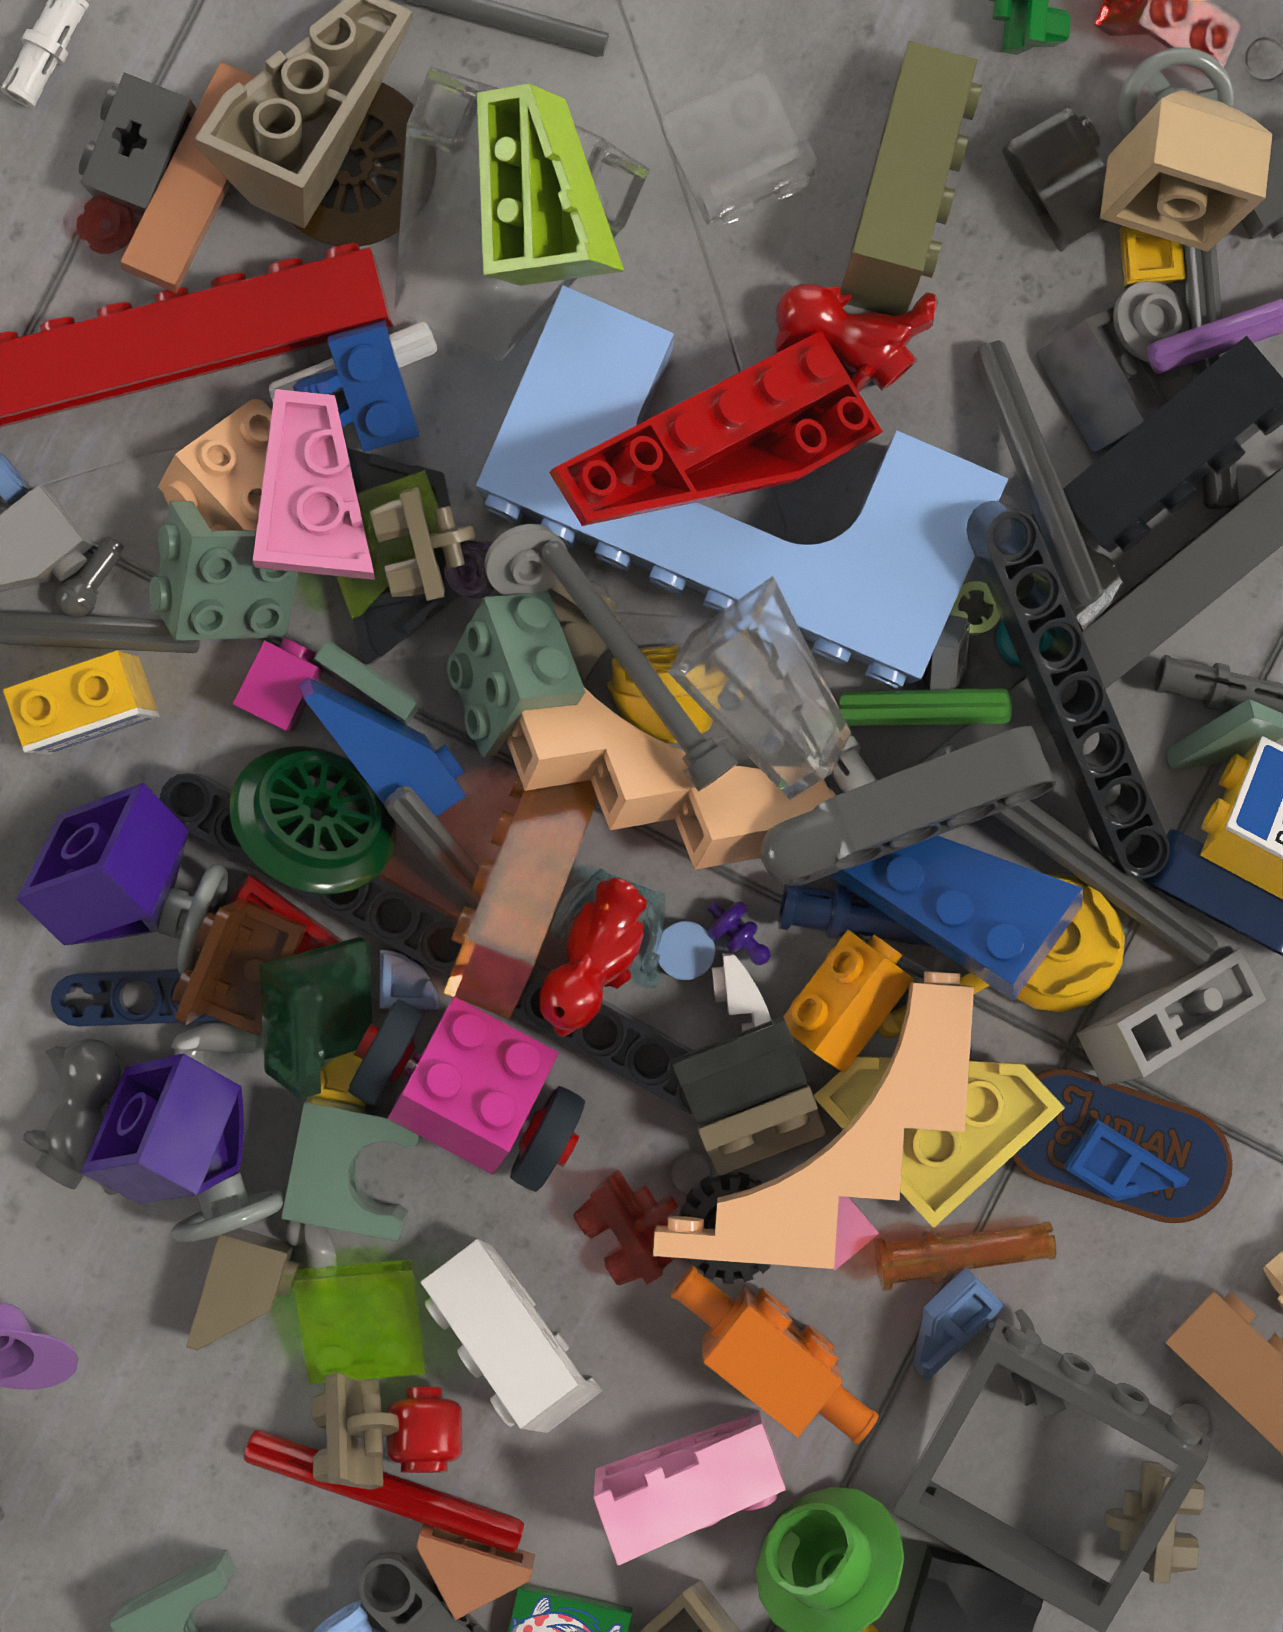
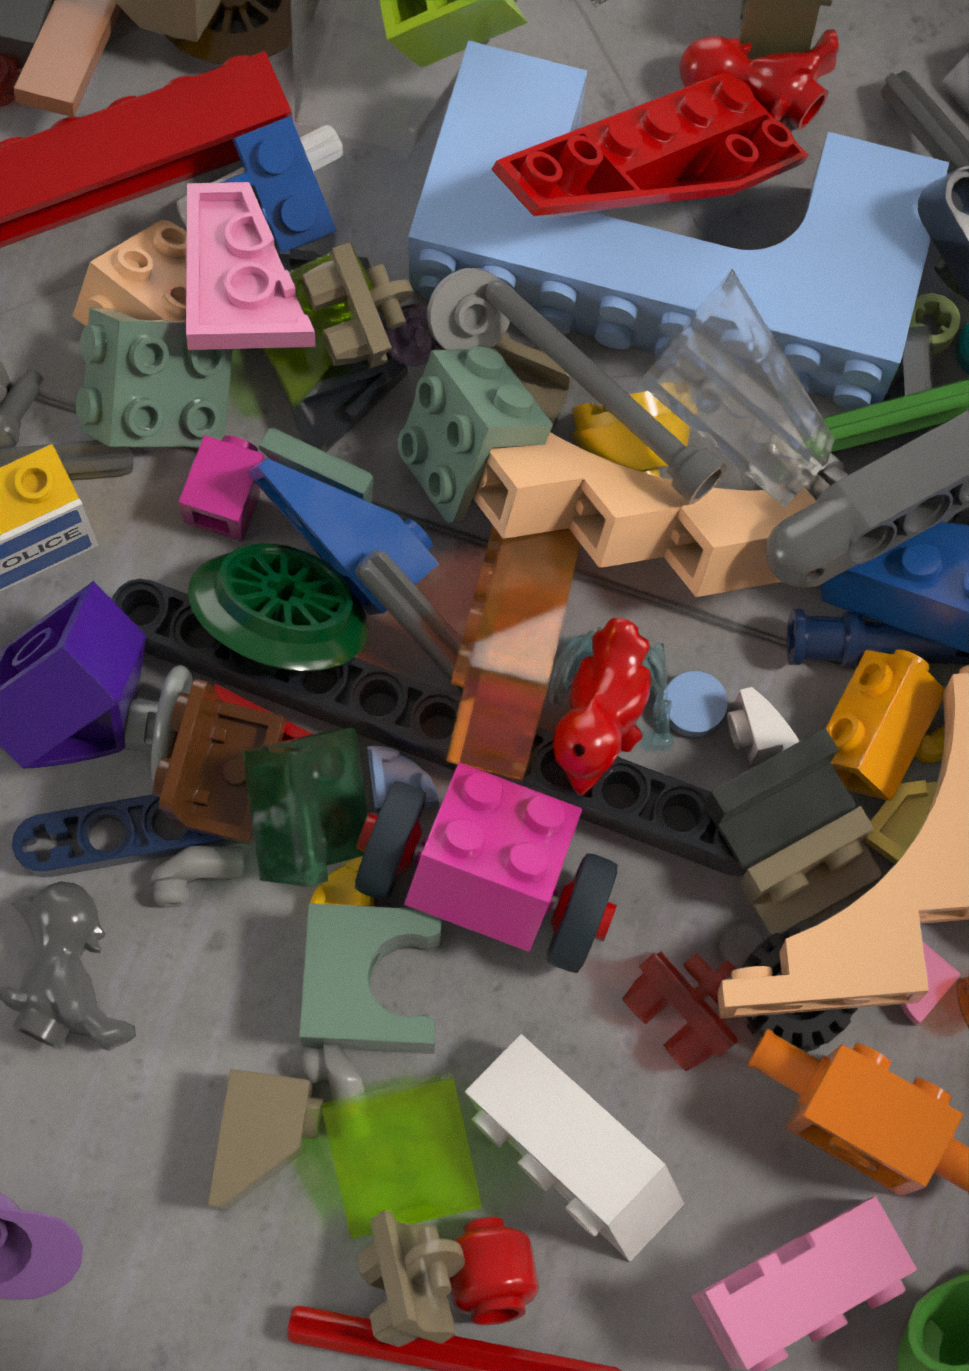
camera: 15 degrees left, 15 degrees down
dark purple piece [81,1053,285,1243] -> none
dark purple hair [707,901,771,965] -> none

